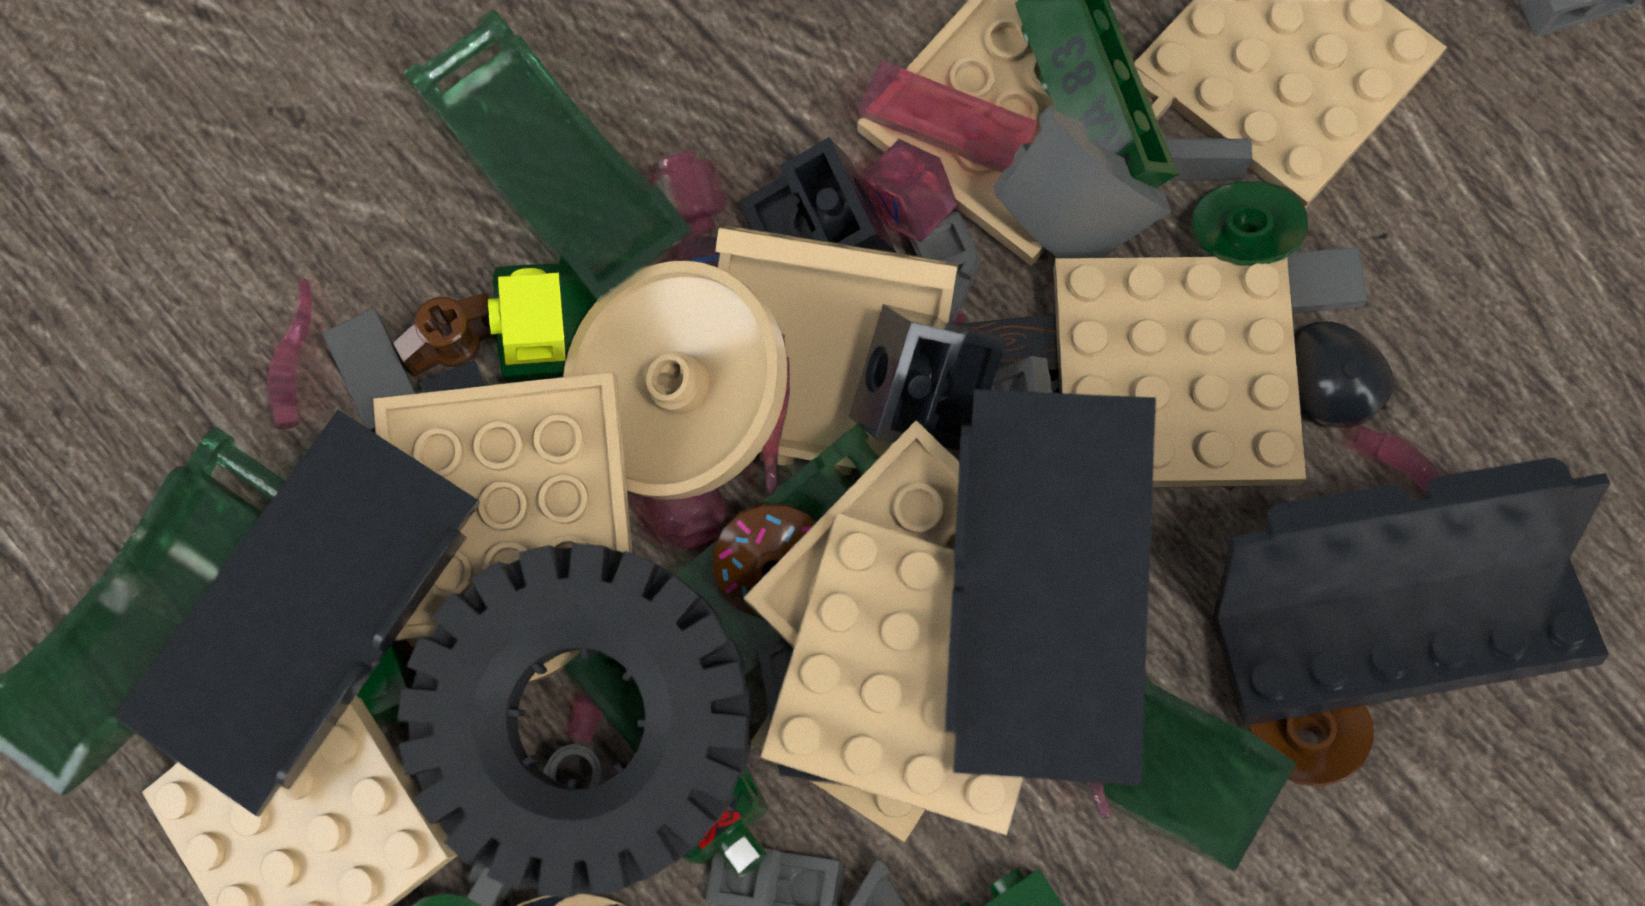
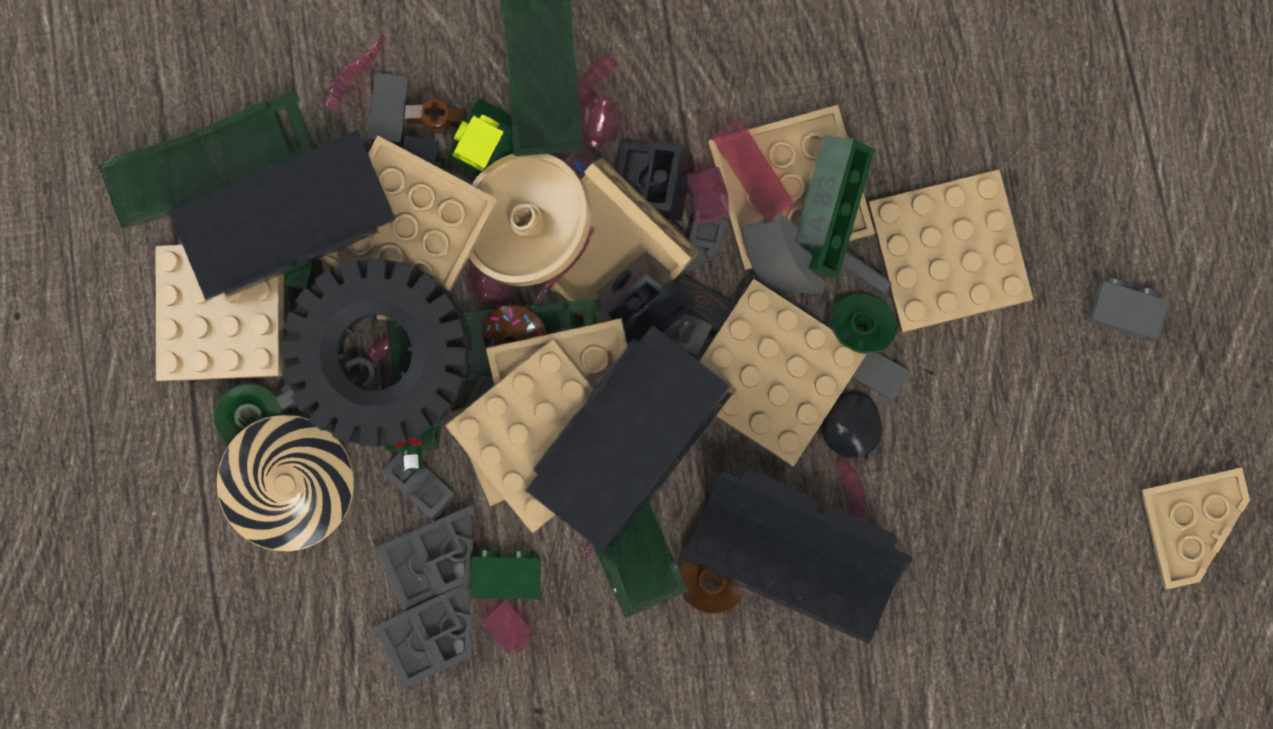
camera: 30 degrees right, 10 degrees up
none -> clear pink animal [559,54,618,135]

